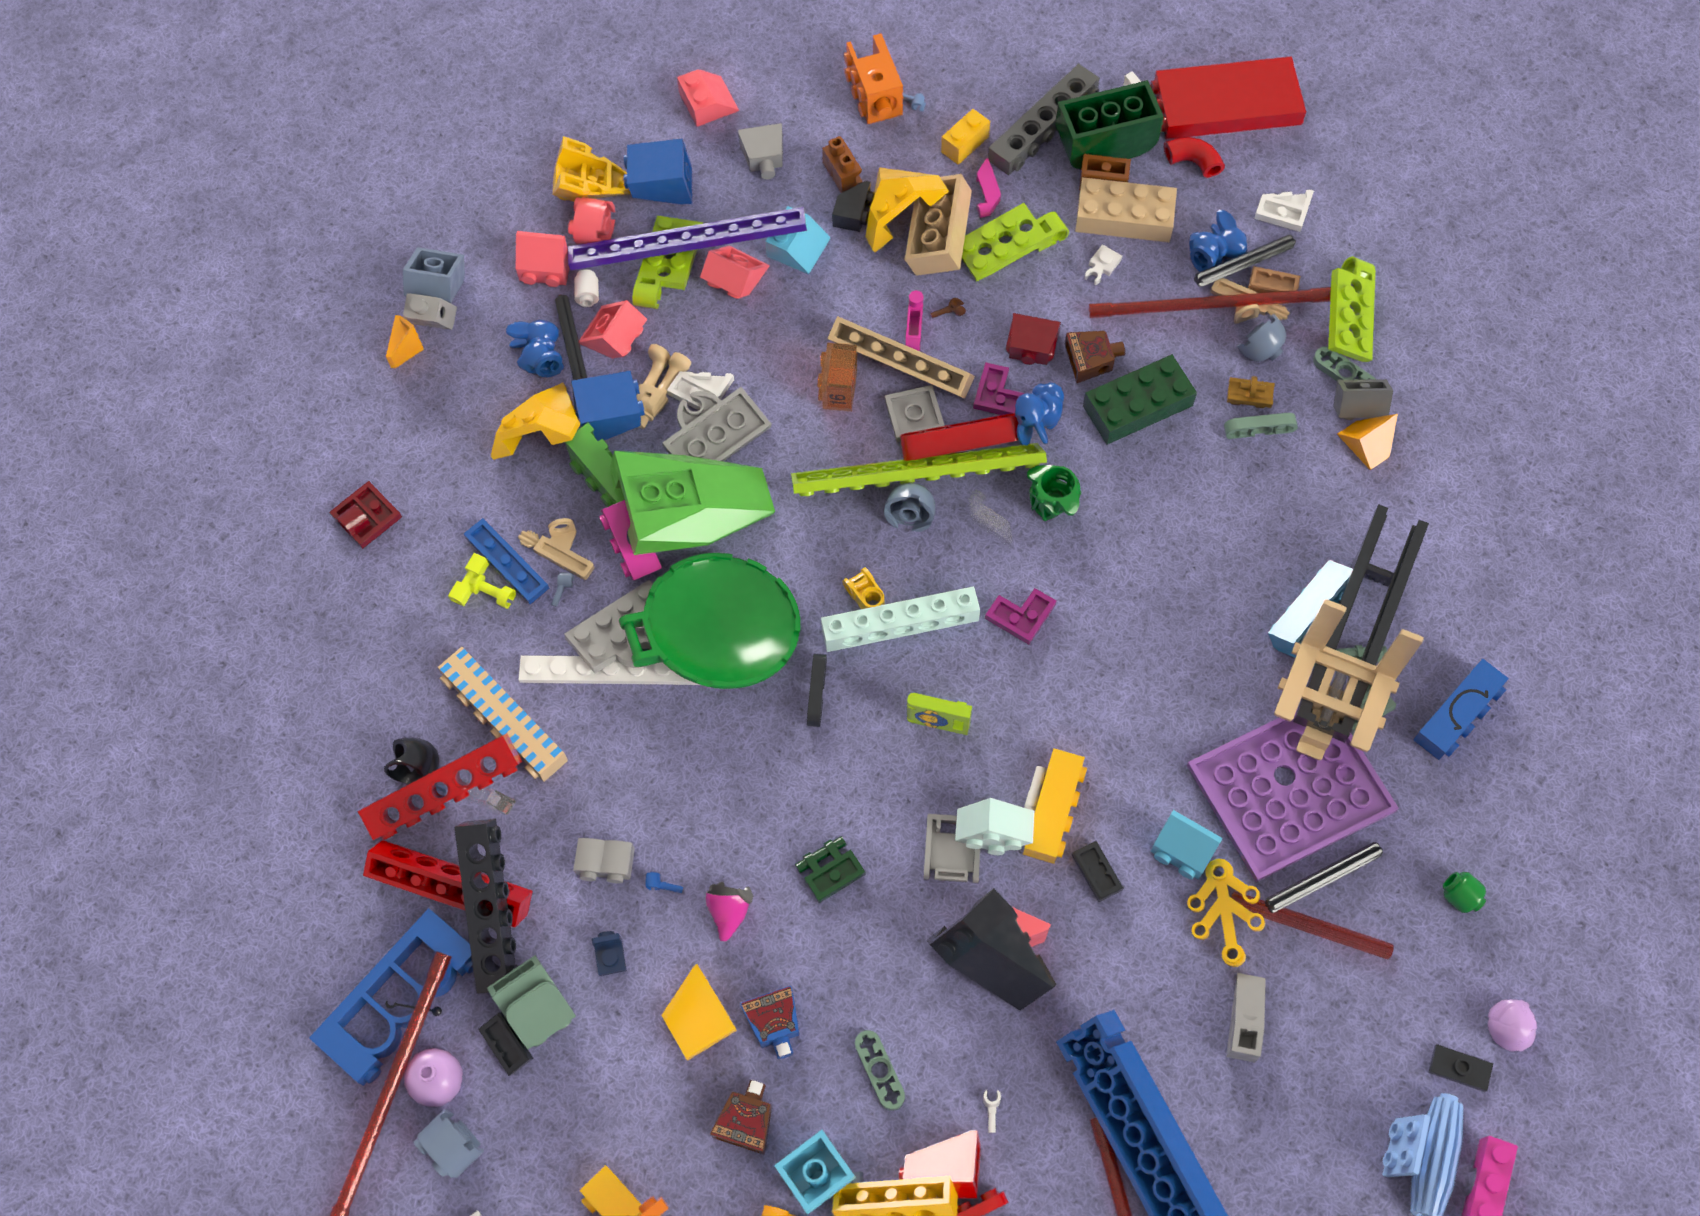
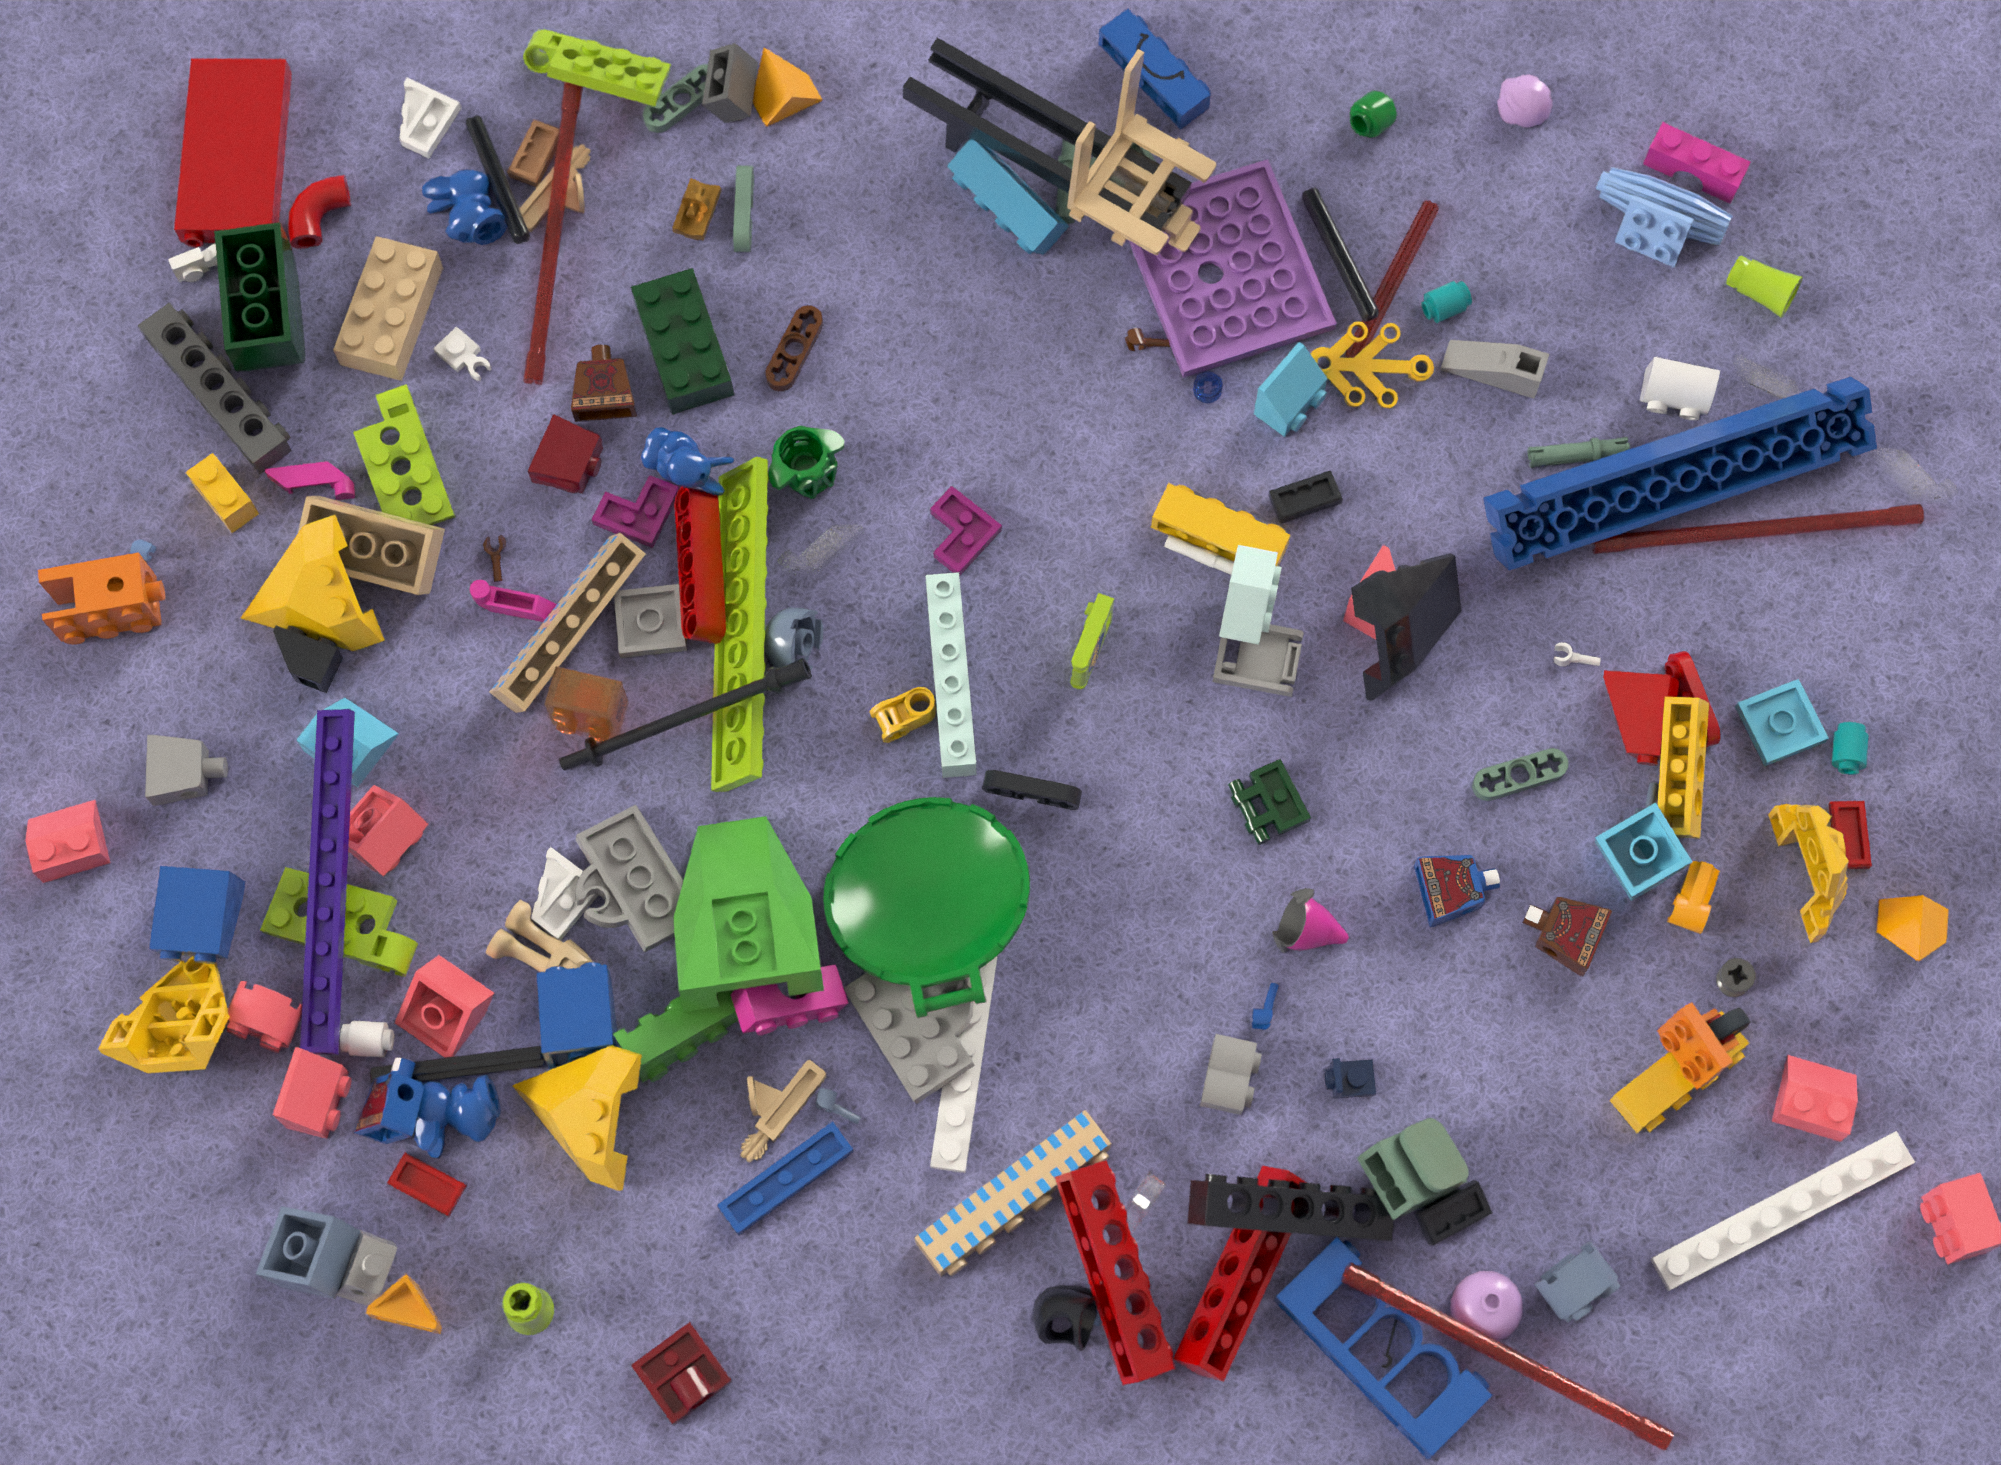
camera: 85 degrees left, 5 degrees up
neon yellow bar [448,553,516,609] -> none
yellow slope [661,964,737,1061] -> none
dark orange hips [822,136,863,193] -> none
dark orange brick [1079,154,1131,190] -> none
sand blue cylinder [1236,314,1286,362] -> none
black plate [1428,1044,1494,1092] -> none
none -> blue torso [354,1058,424,1144]
none -> red tile [387,1152,467,1217]
none -> lime plant [502,1283,554,1335]
none -> black bar [559,658,812,771]
none -> reddish brown beam [765,305,823,391]
none -> reddish brown hand [1125,328,1171,351]
none -> clear blue bush [1193,371,1223,403]
none -> teal brick [1421,281,1472,323]
none -> sand green pin [1527,437,1630,468]
none -> white brick [1640,357,1720,420]

